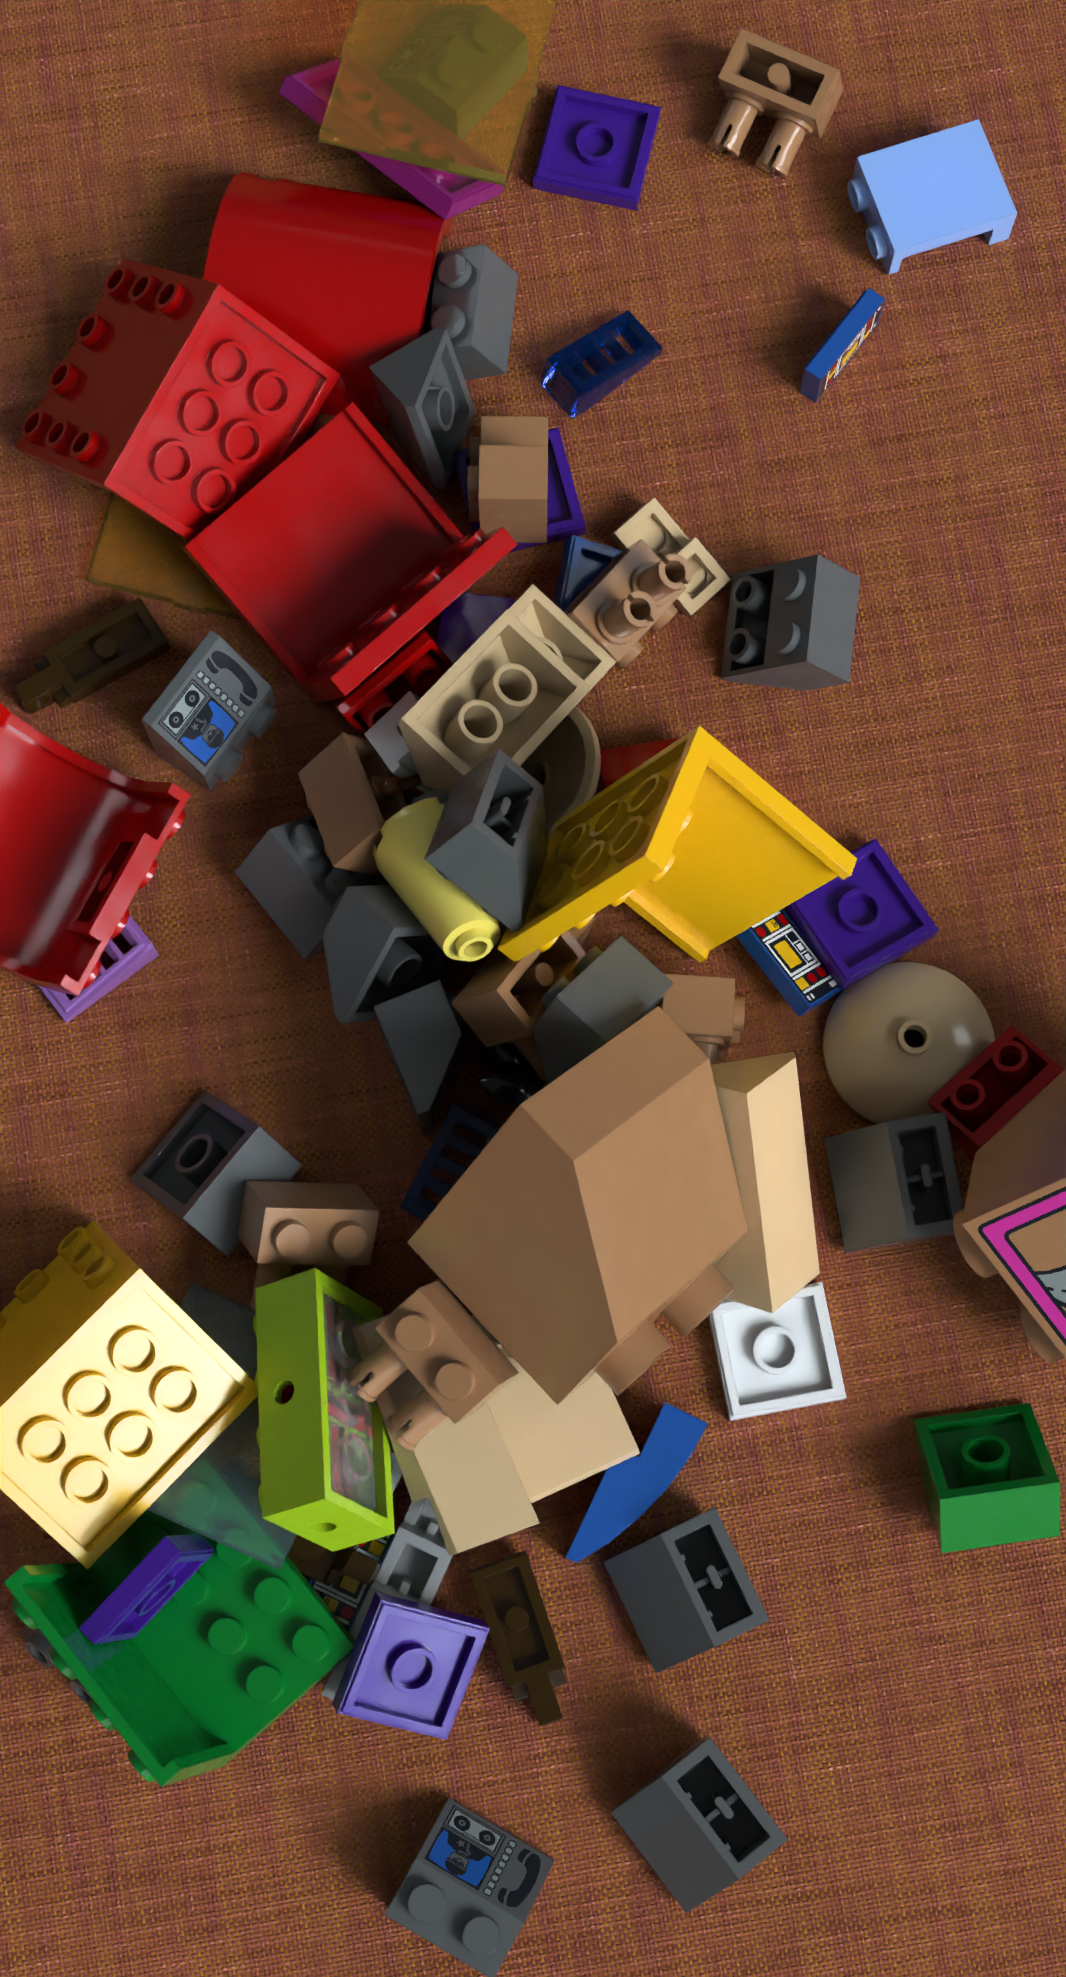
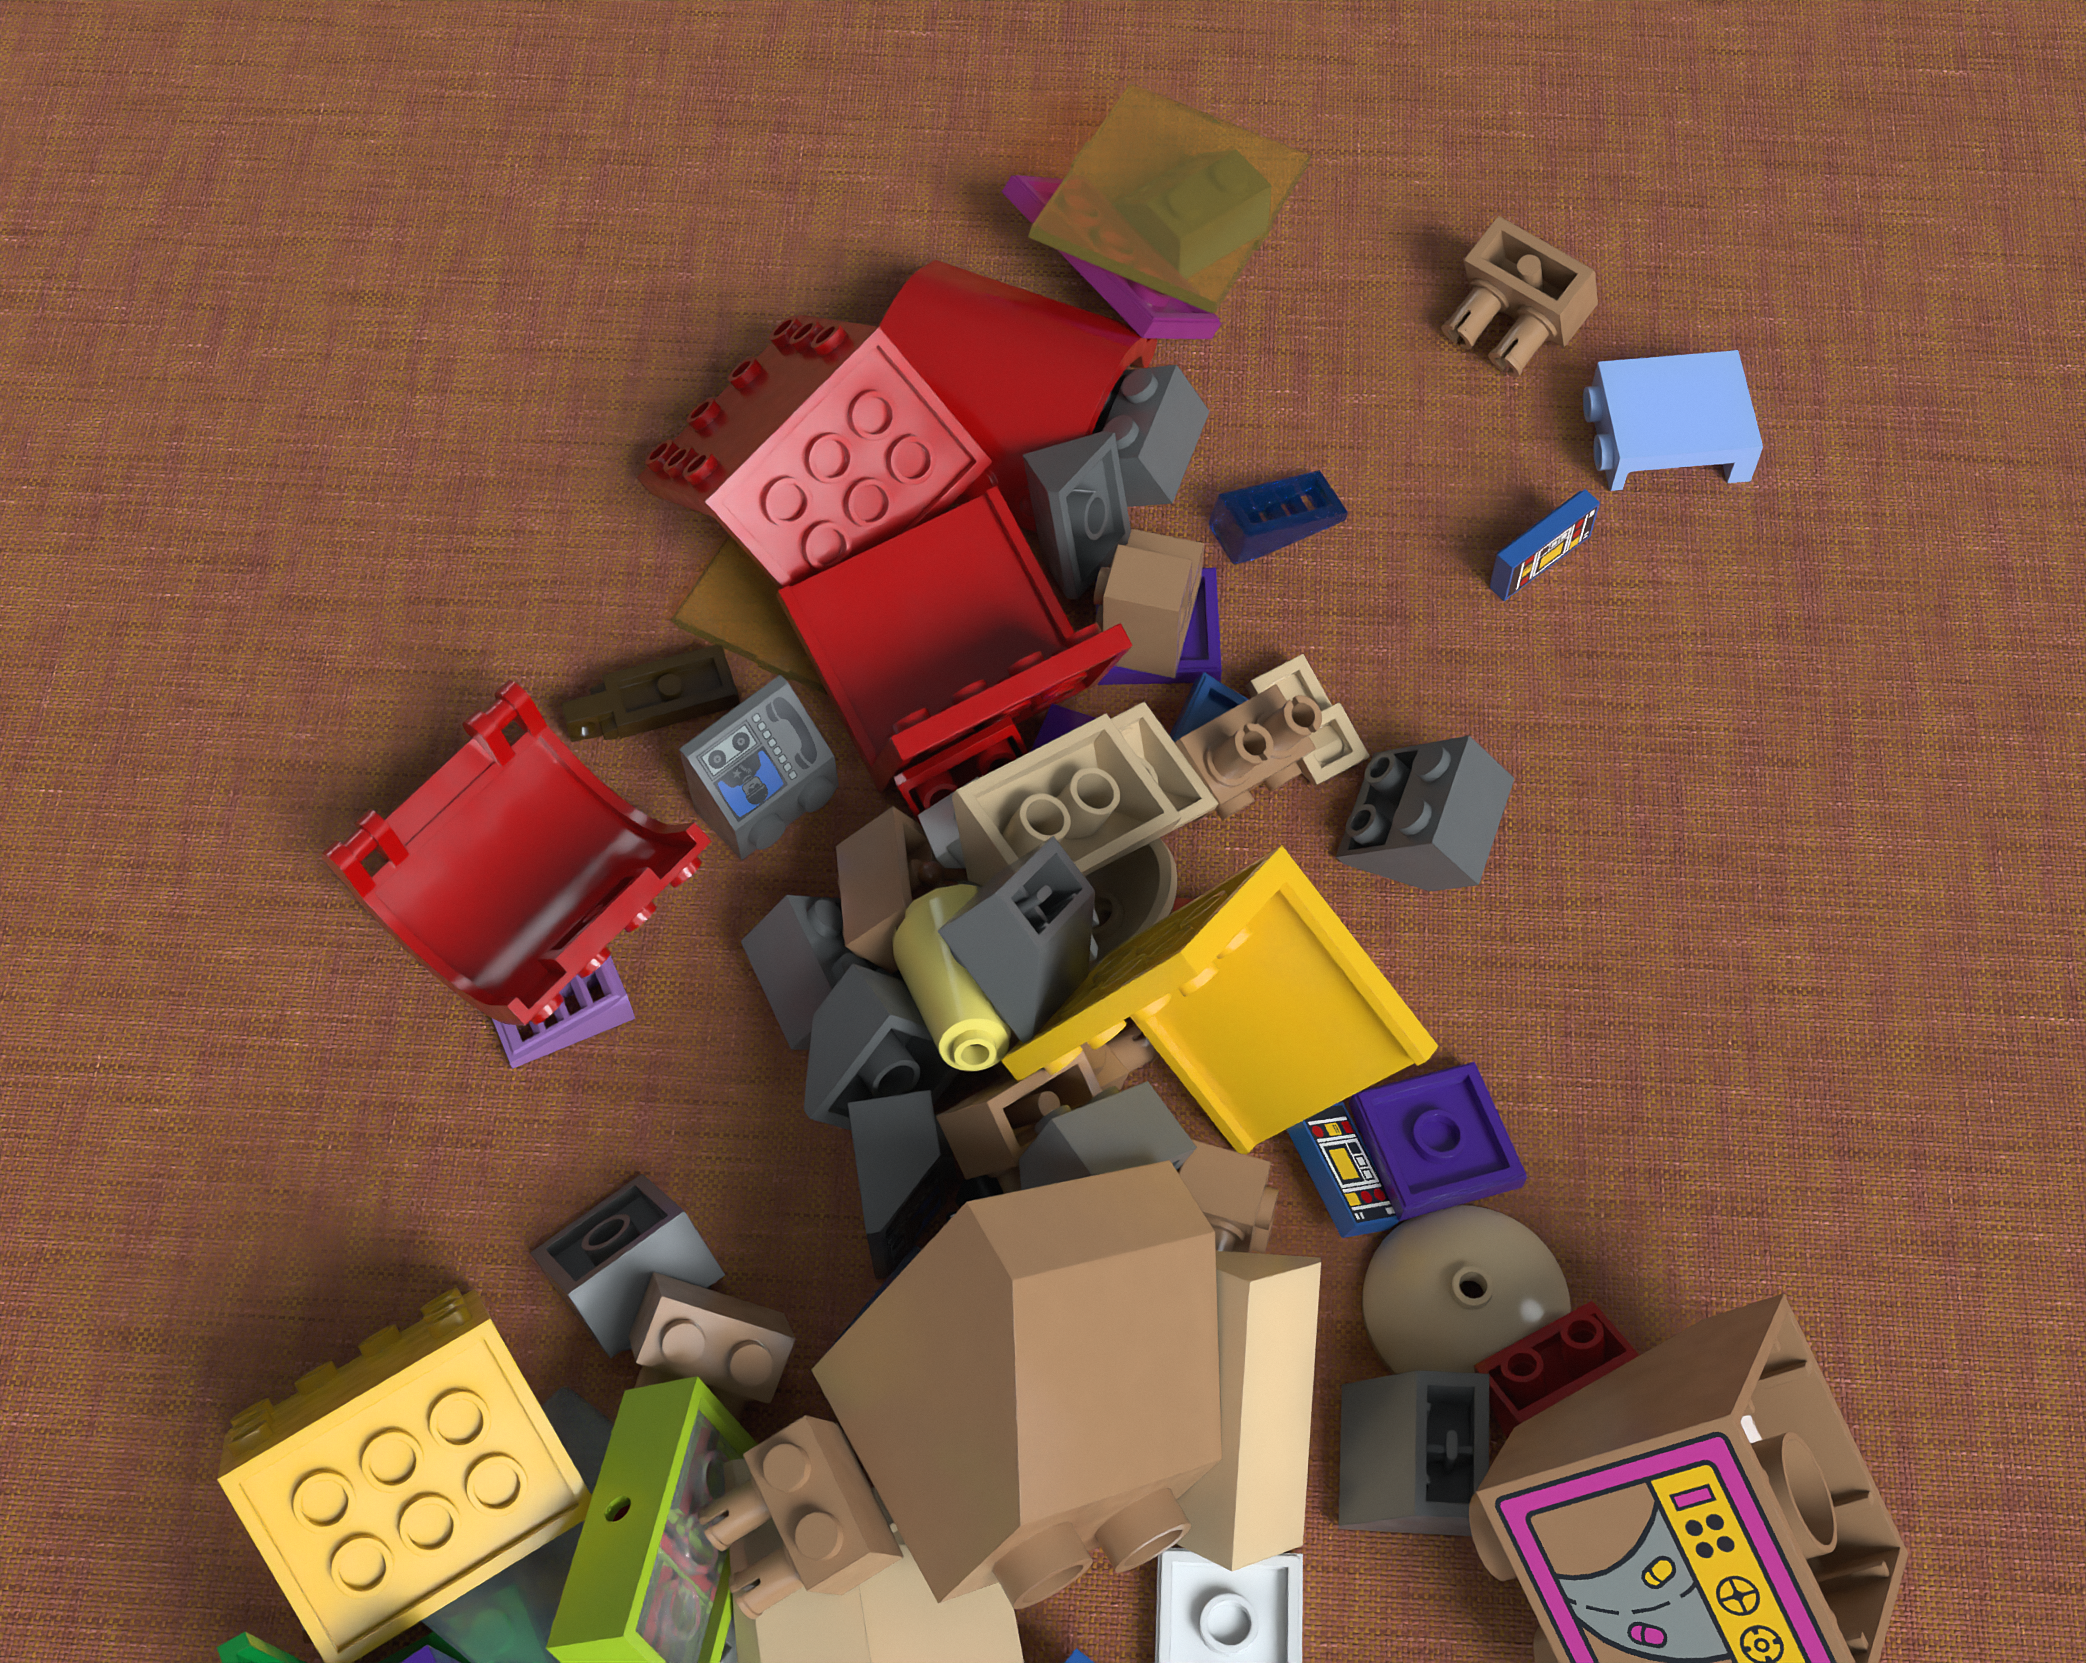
camera: 15 degrees right, 15 degrees down
dark purple tile [533,85,661,211] -> none

